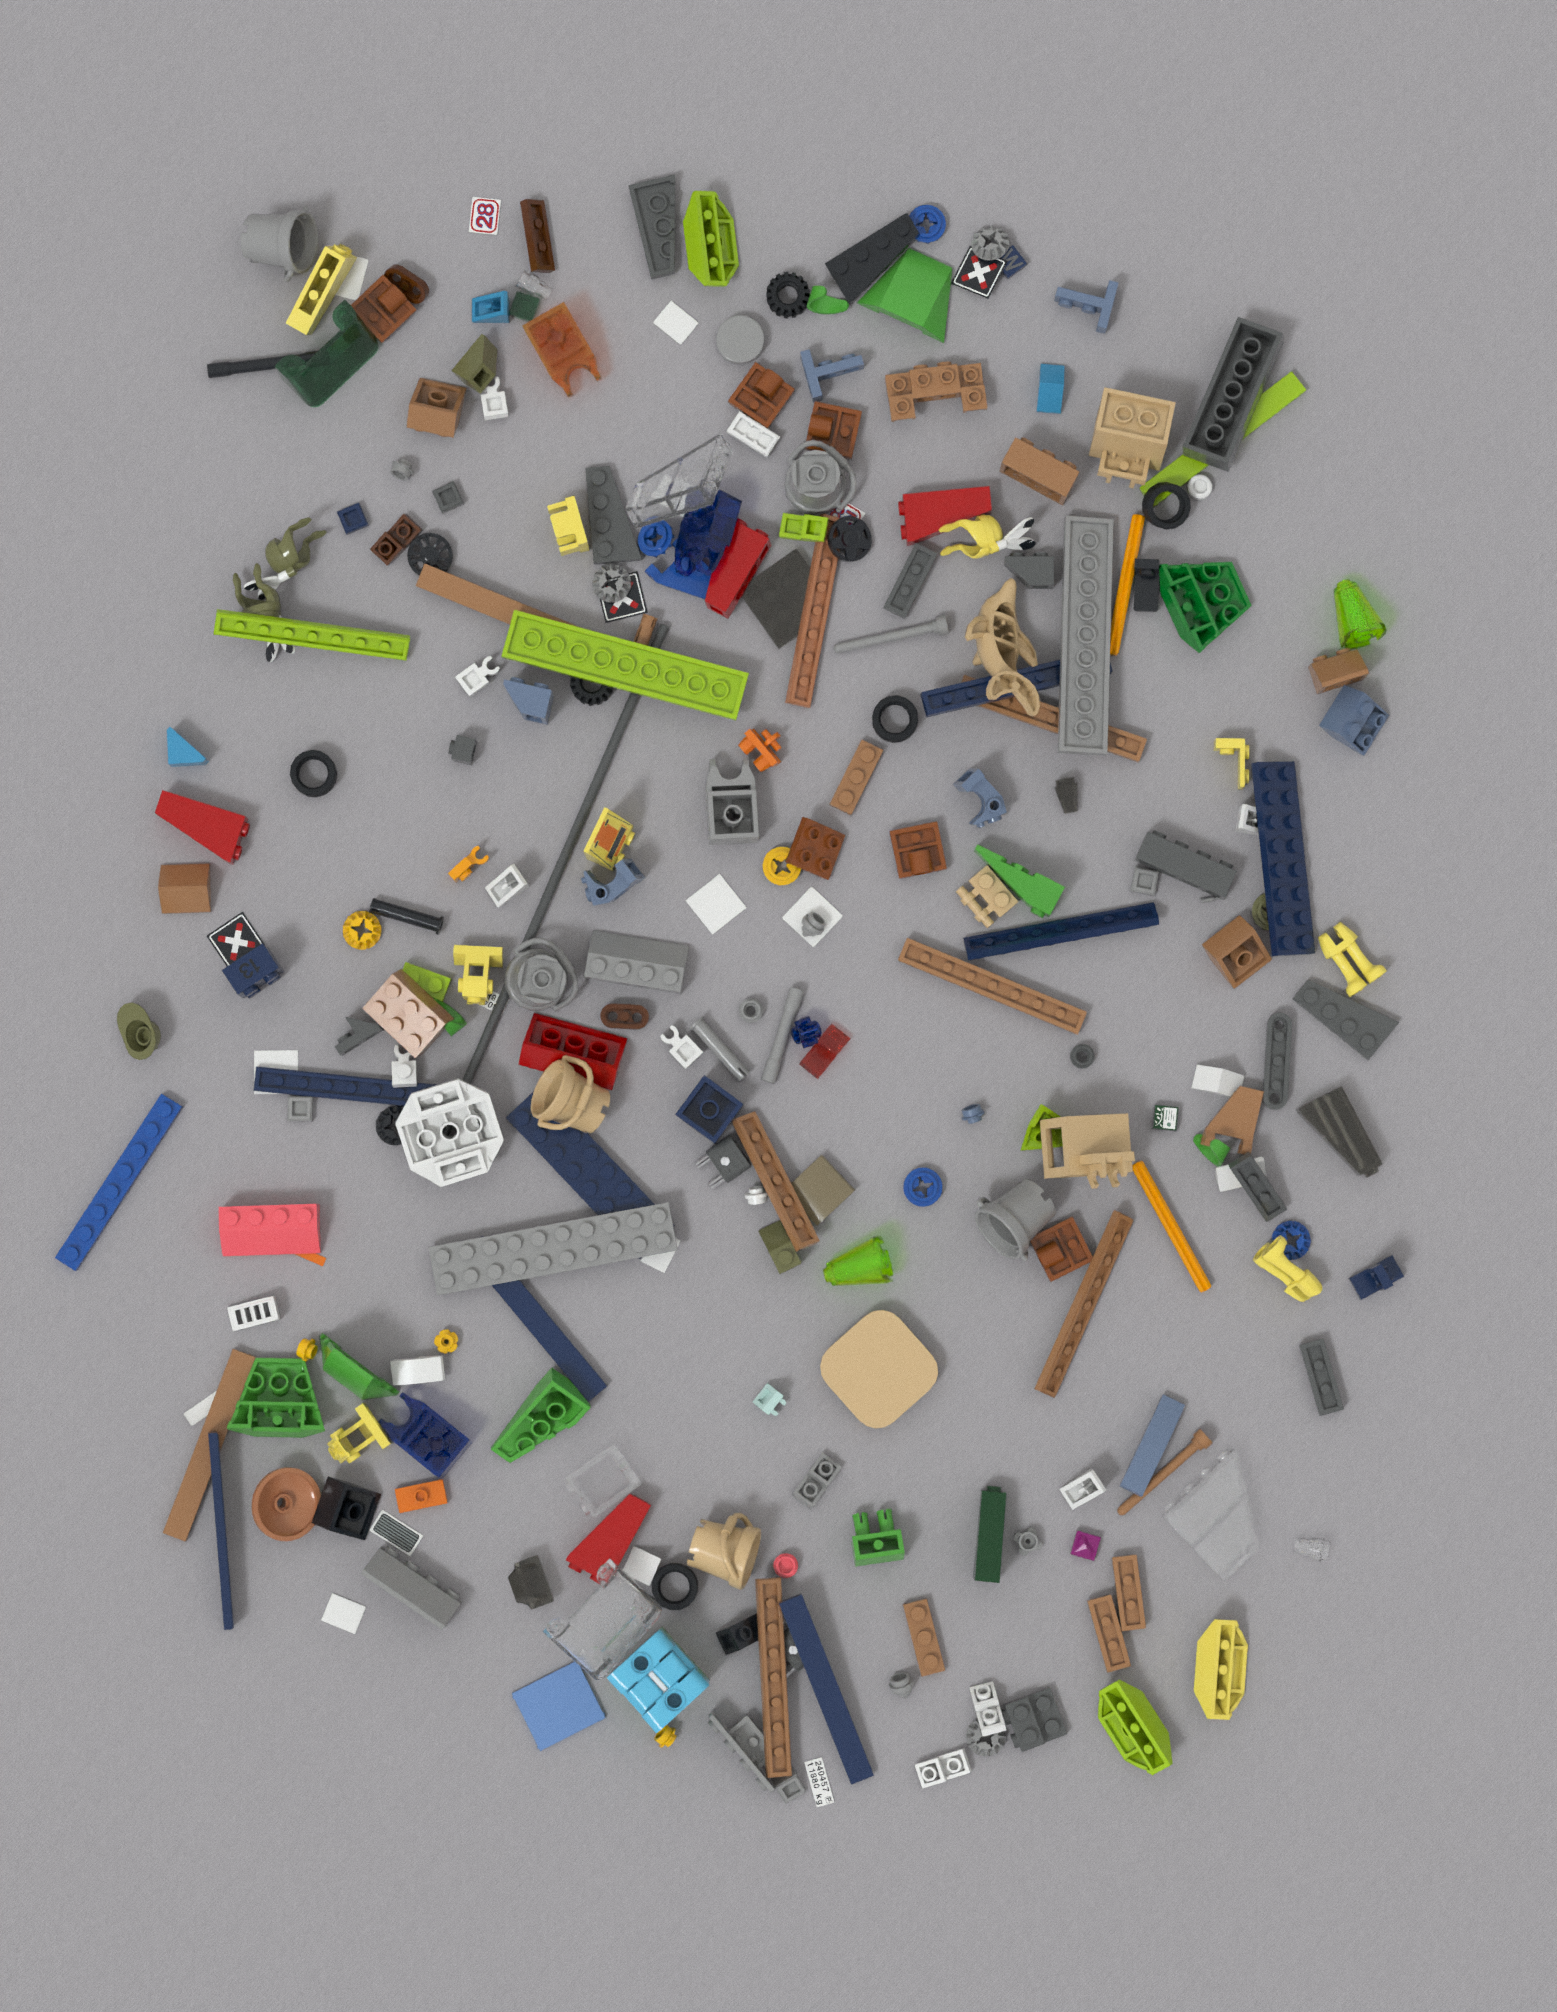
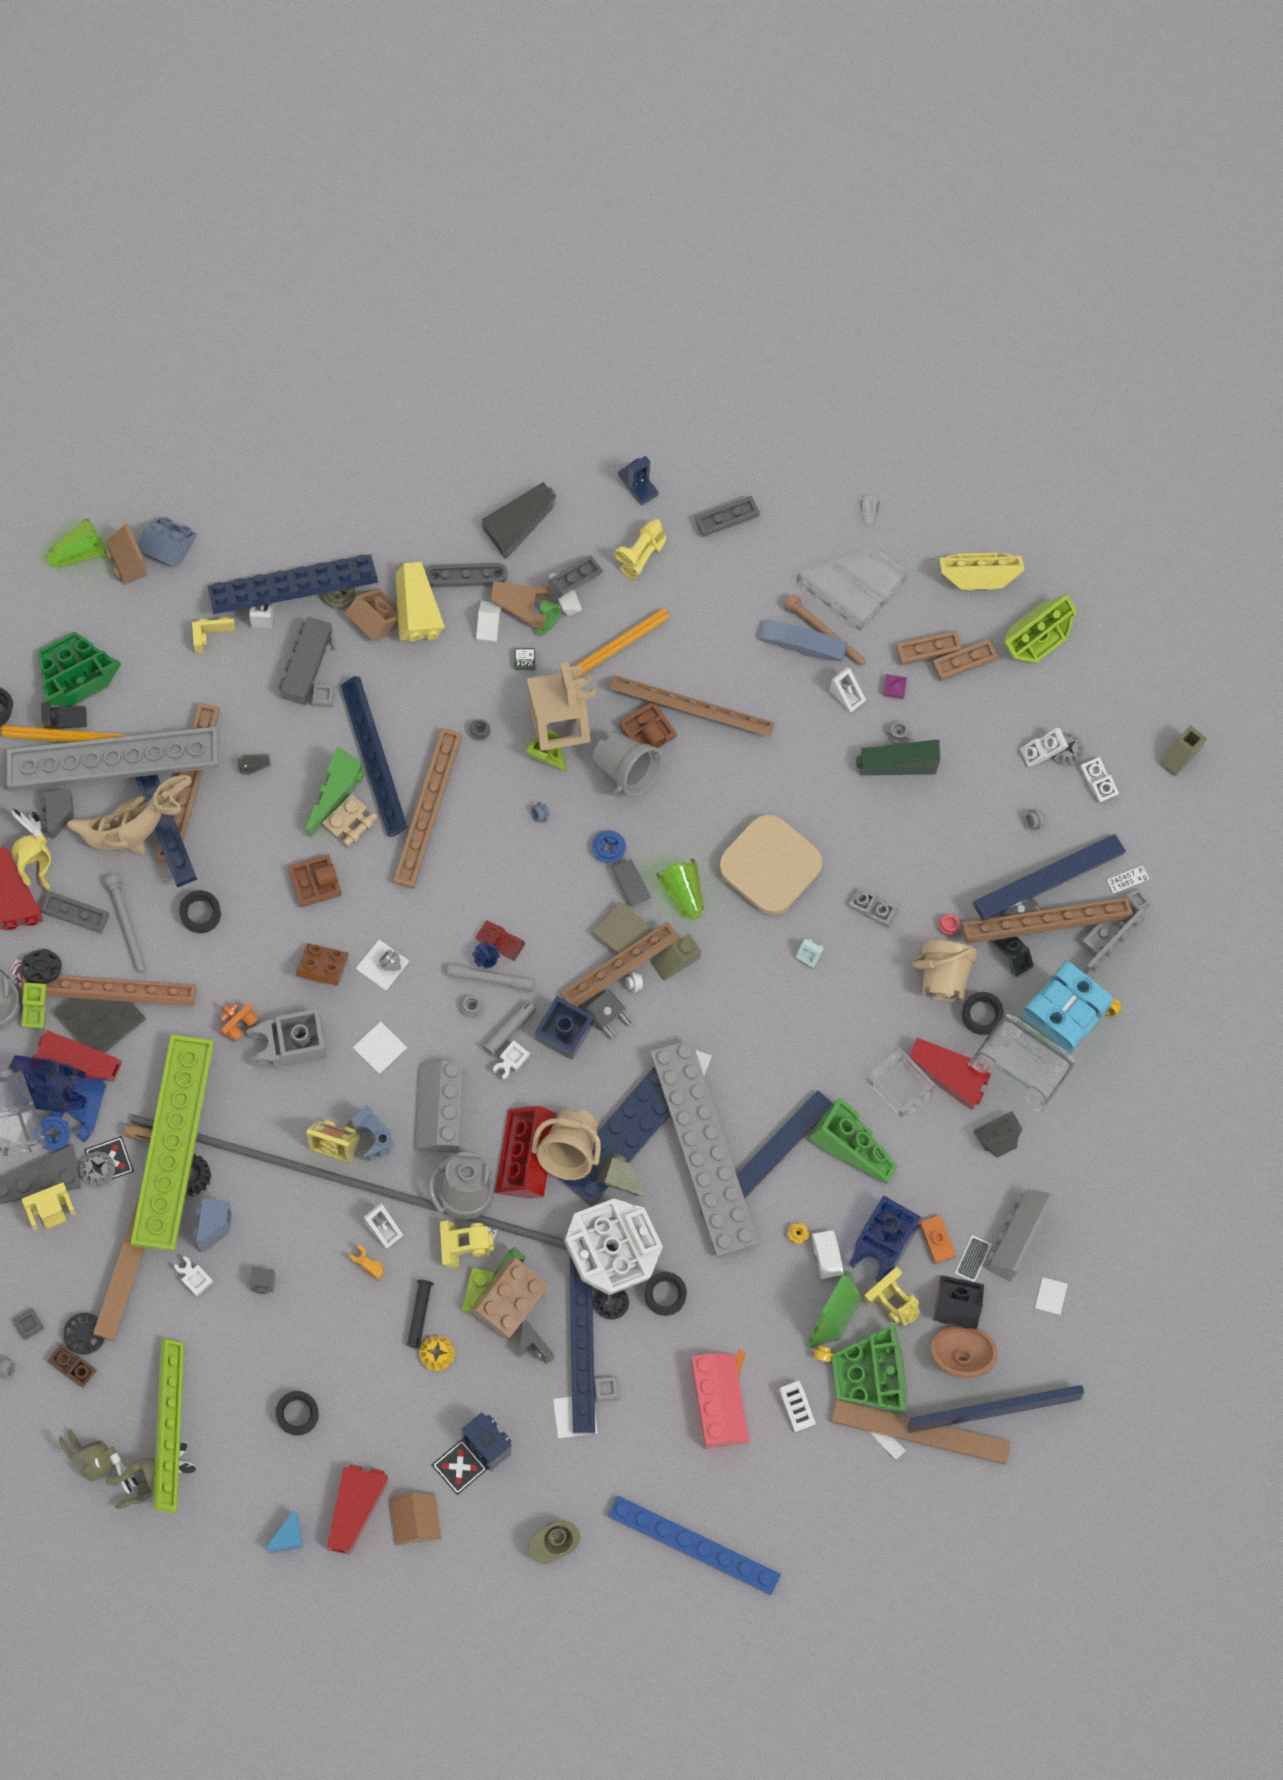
camera: 105 degrees left, 15 degrees down
dark blue tile [337,503,369,535] -> none
white plate [391,1045,417,1088] -> none
medium blue piece [512,1660,606,1751] -> none
reddish brown plate [600,1004,649,1030] -> none
white sticker [622,1546,661,1586] -> none
yellow gear [763,847,801,886] -> none
medium nougat plate [829,740,883,816] -> none
bright green brick [851,1509,905,1567] -> none
medium nougat plate [903,1598,945,1677] -> none
sand blue tile [953,768,1007,828] -> none
dark grey plate [1002,1687,1067,1752] -> none
blue gear [1271,1221,1311,1260] -> none
dark grey wing [1292,980,1399,1060] -> none
light yellow piece [1318,922,1387,997] -> none
none -> light yellow slope [395,562,445,642]
none -> slope [598,1154,645,1196]
none -> dark grey slope [612,859,651,907]
none -> black tyre [644,1272,687,1316]
none -> olive slope [1160,725,1207,776]

